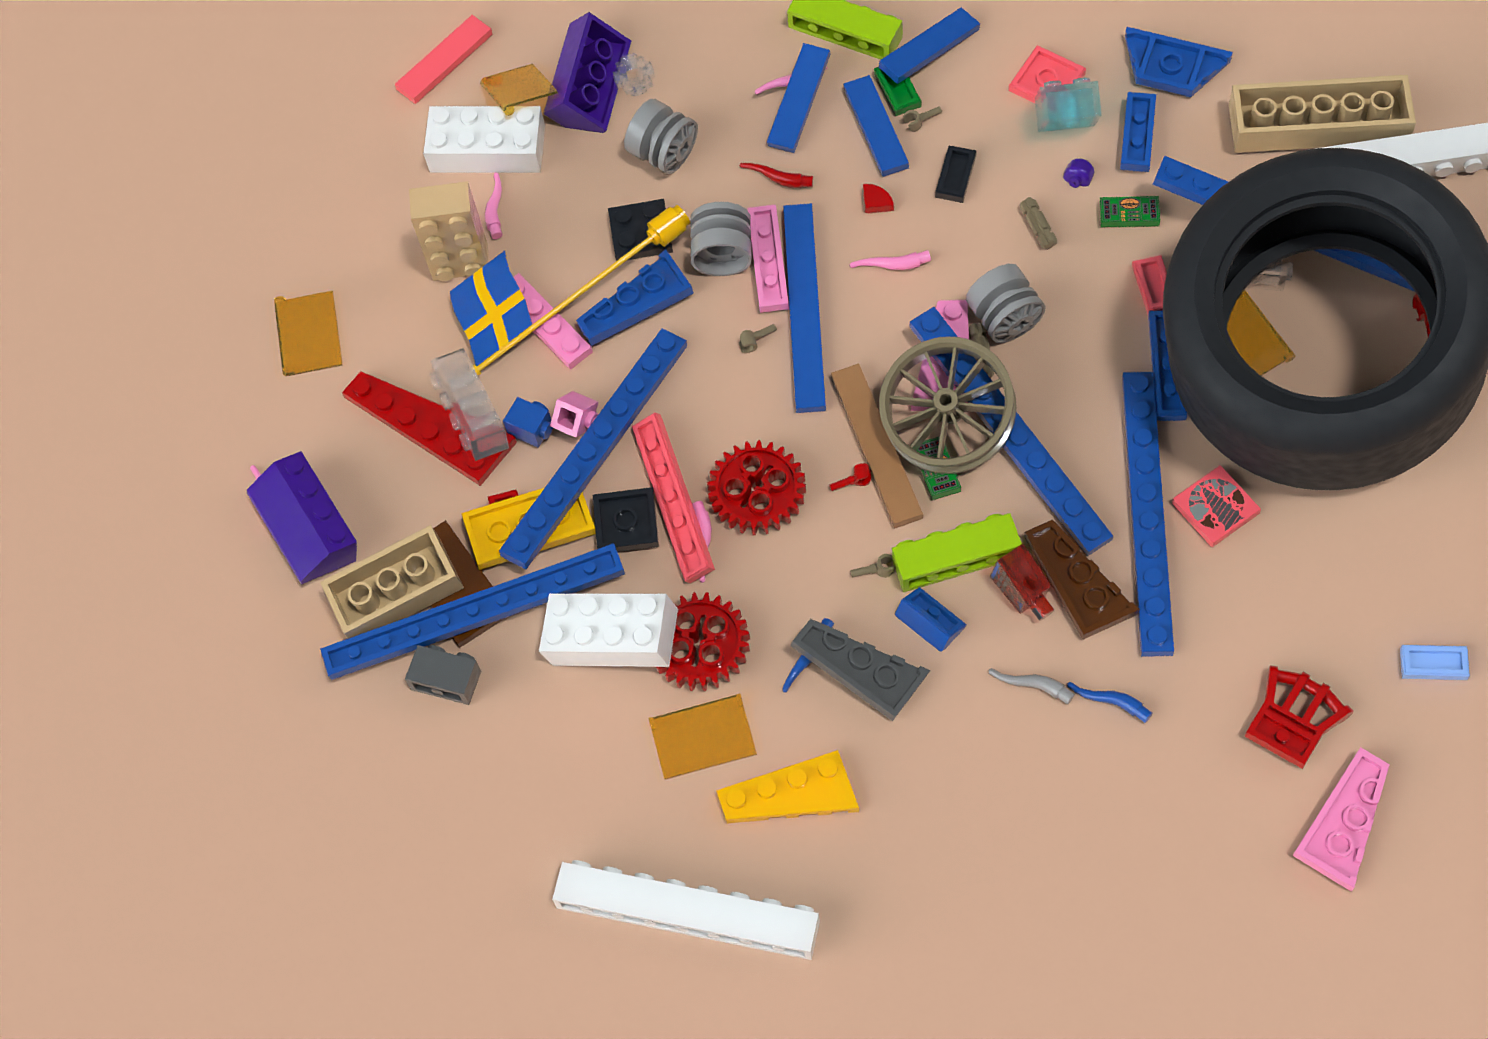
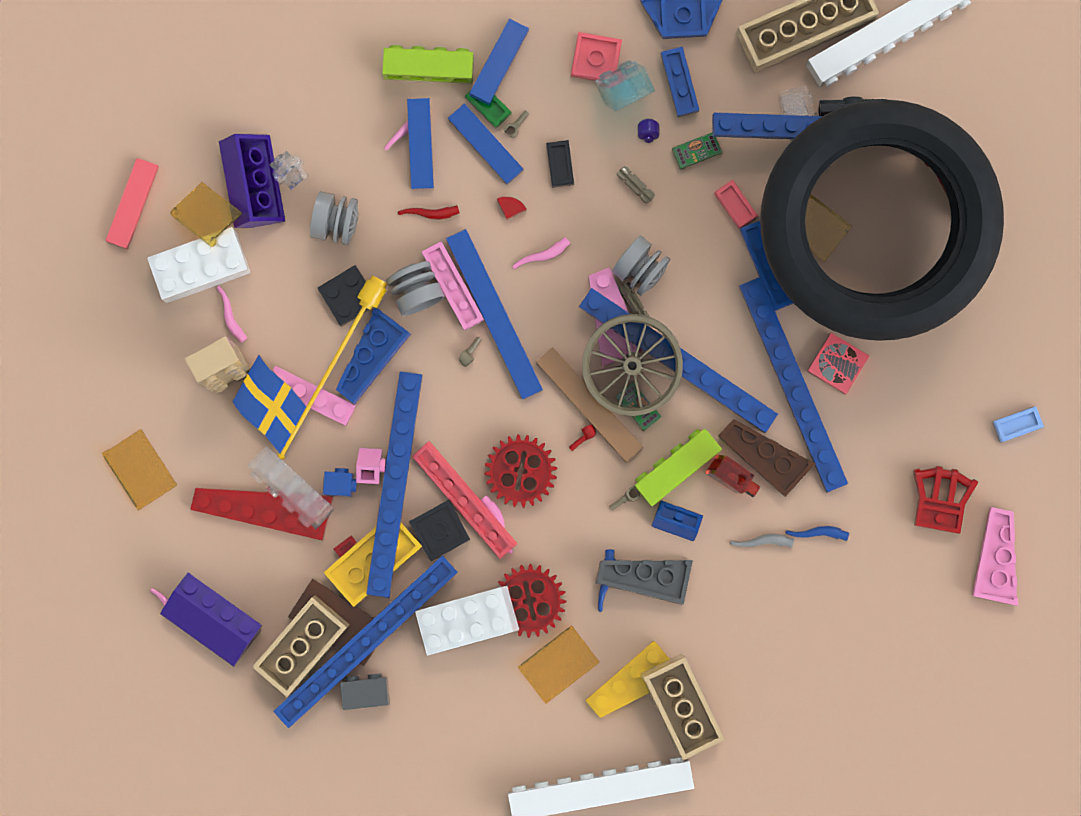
camera: 30 degrees left, 20 degrees up
none -> tan brick [641,654,725,760]

